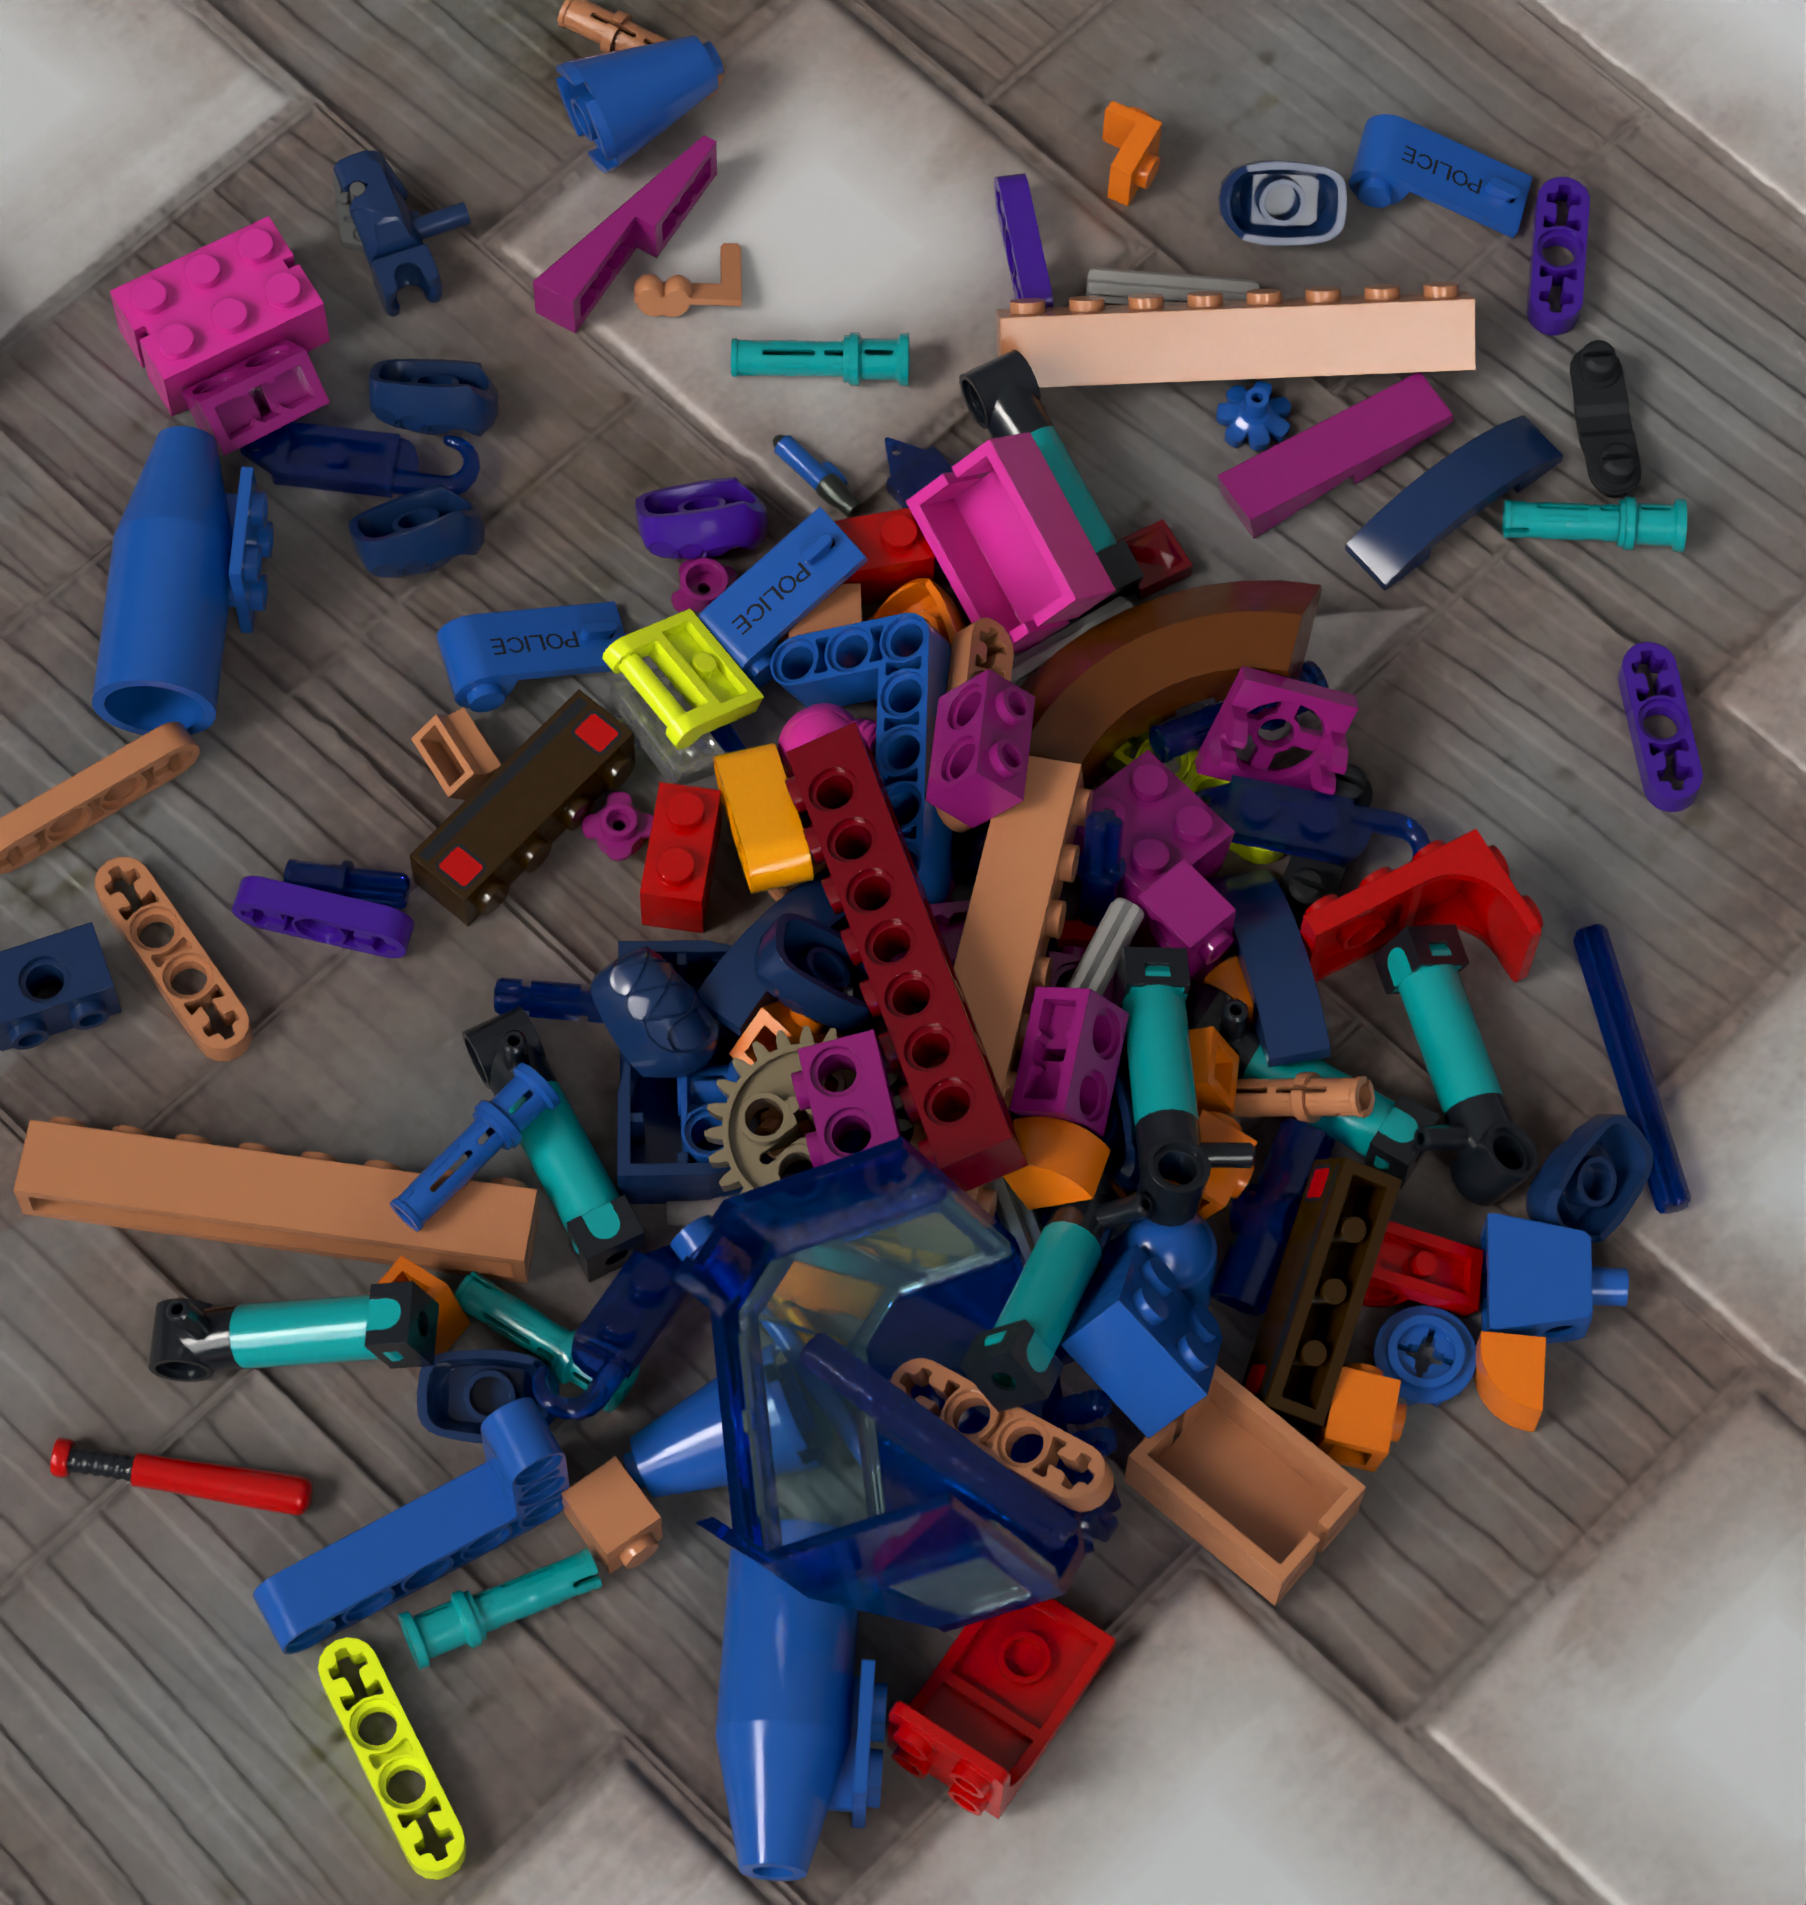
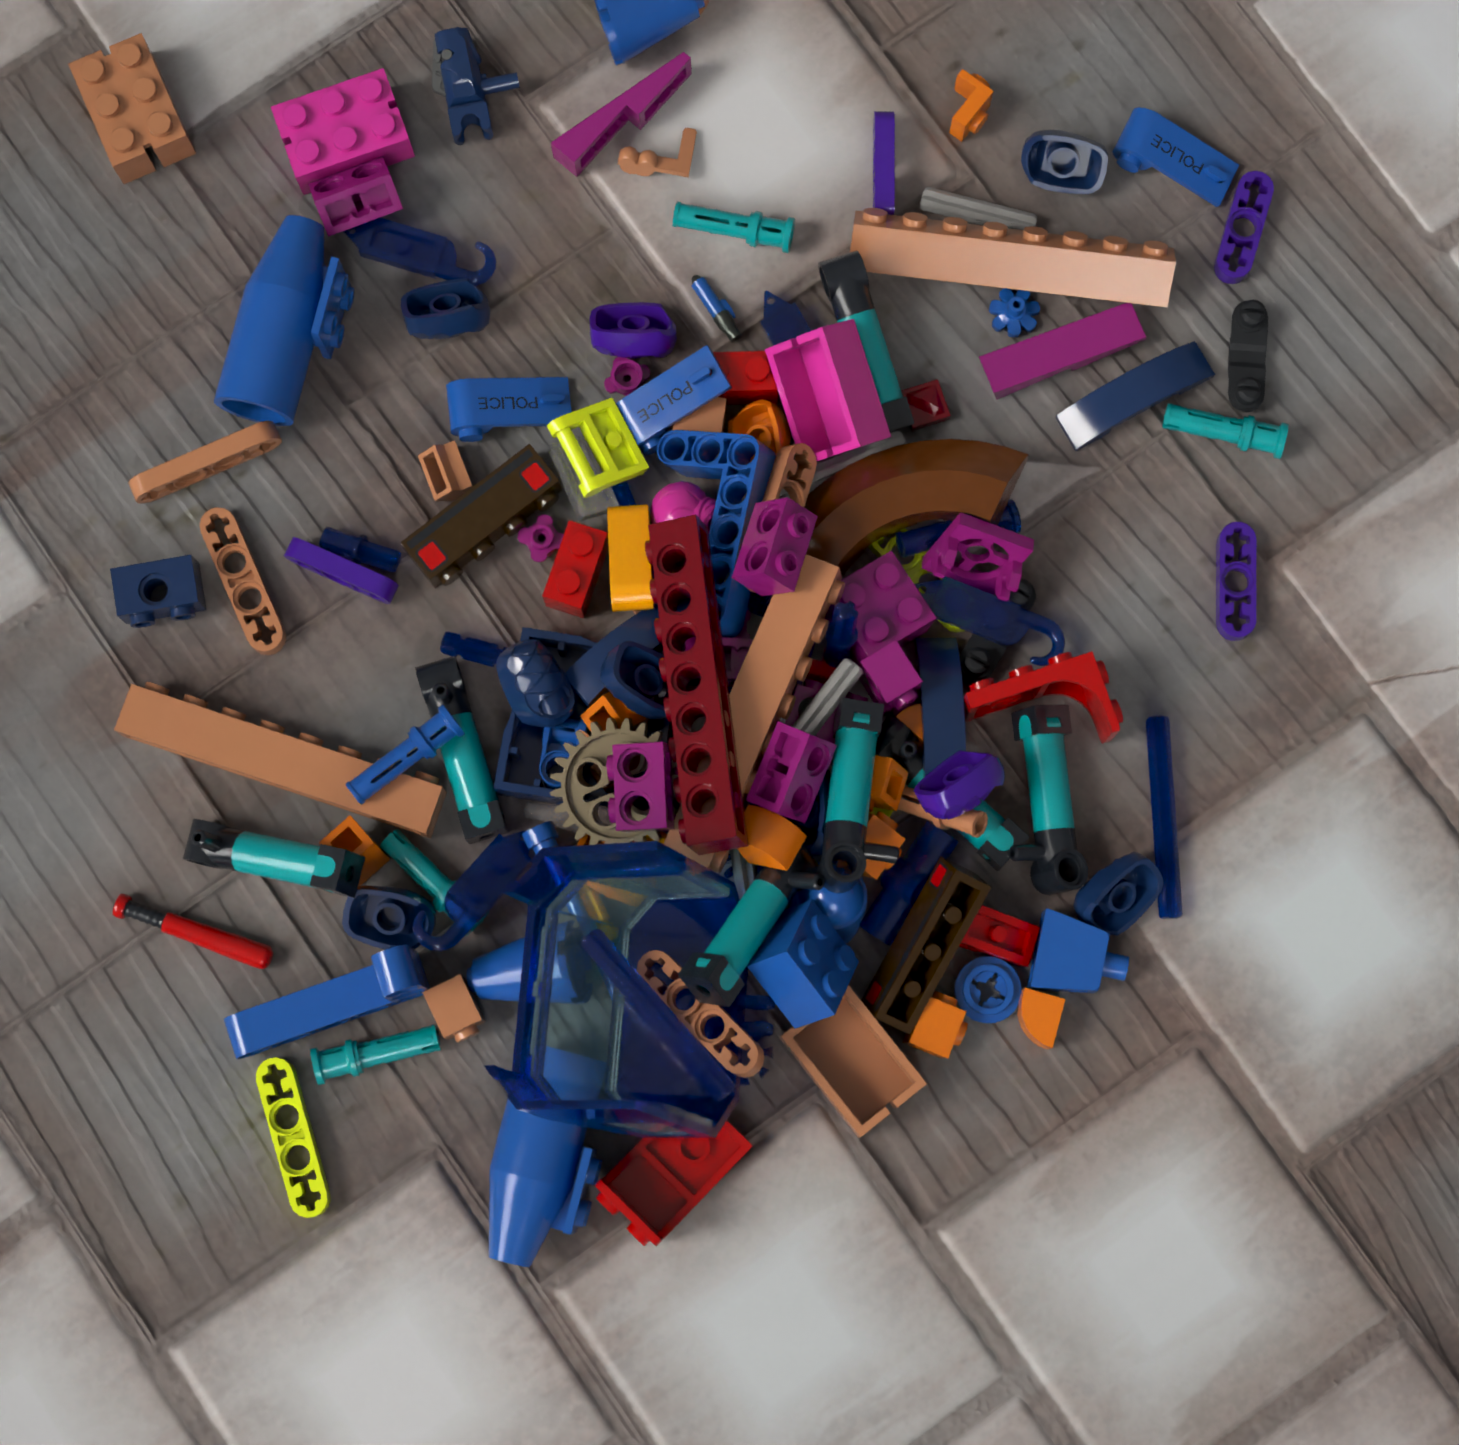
camera: 15 degrees right, 15 degrees up
dark blue piece [369,359,498,437] -> none
none -> dark purple piece [914,750,1005,820]

